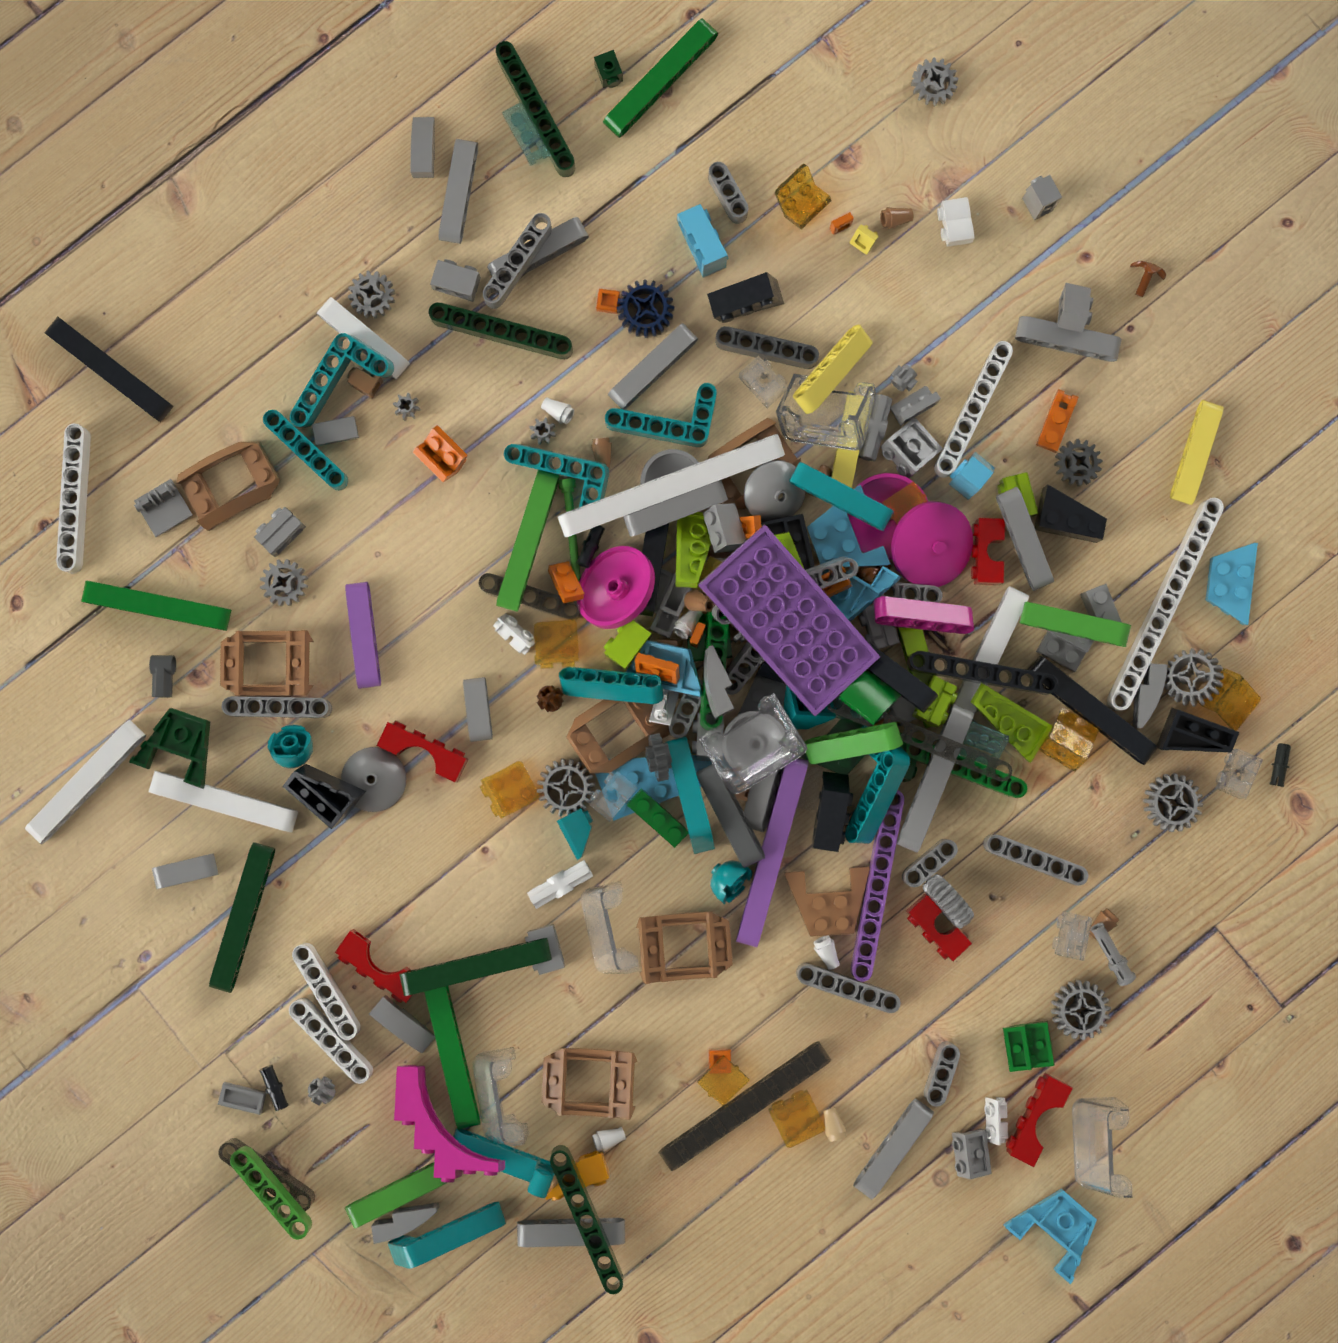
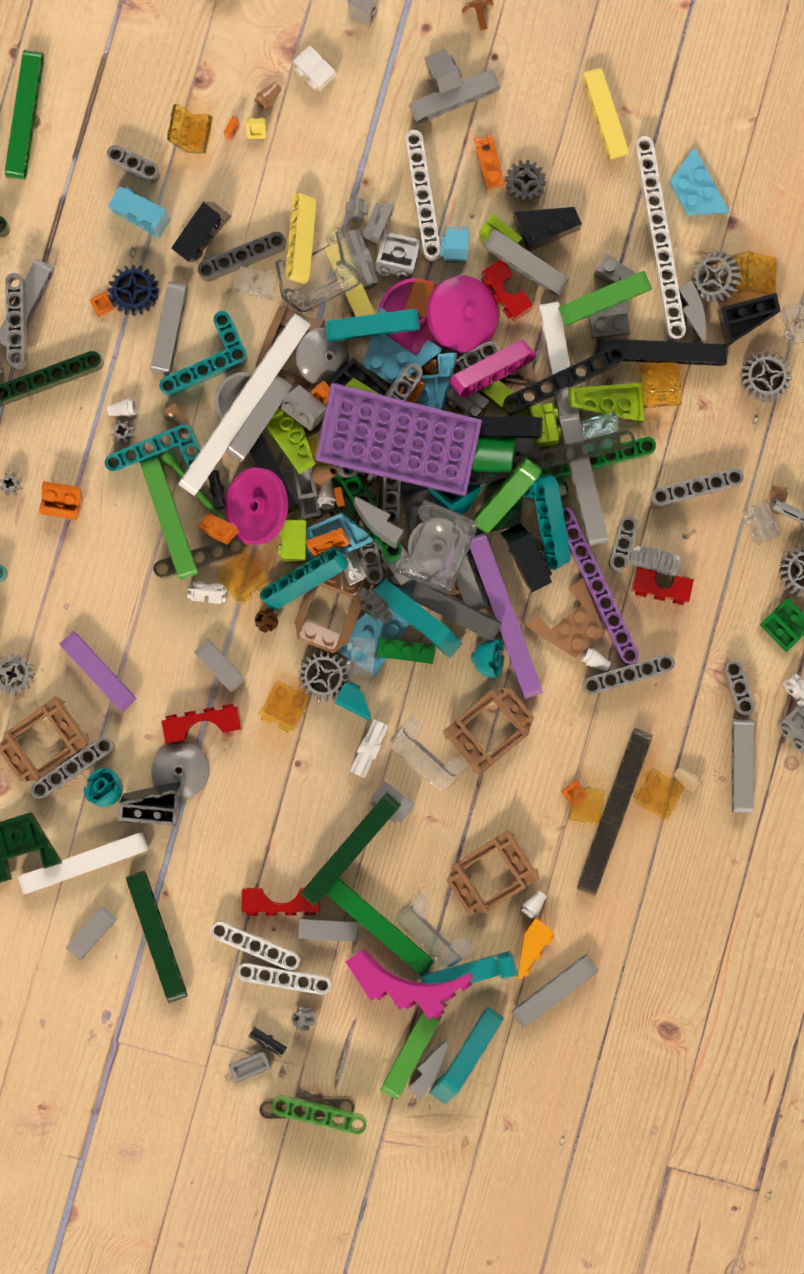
camera: 30 degrees left, 0 degrees up
dark green beam [550,1145,624,1295] -> none

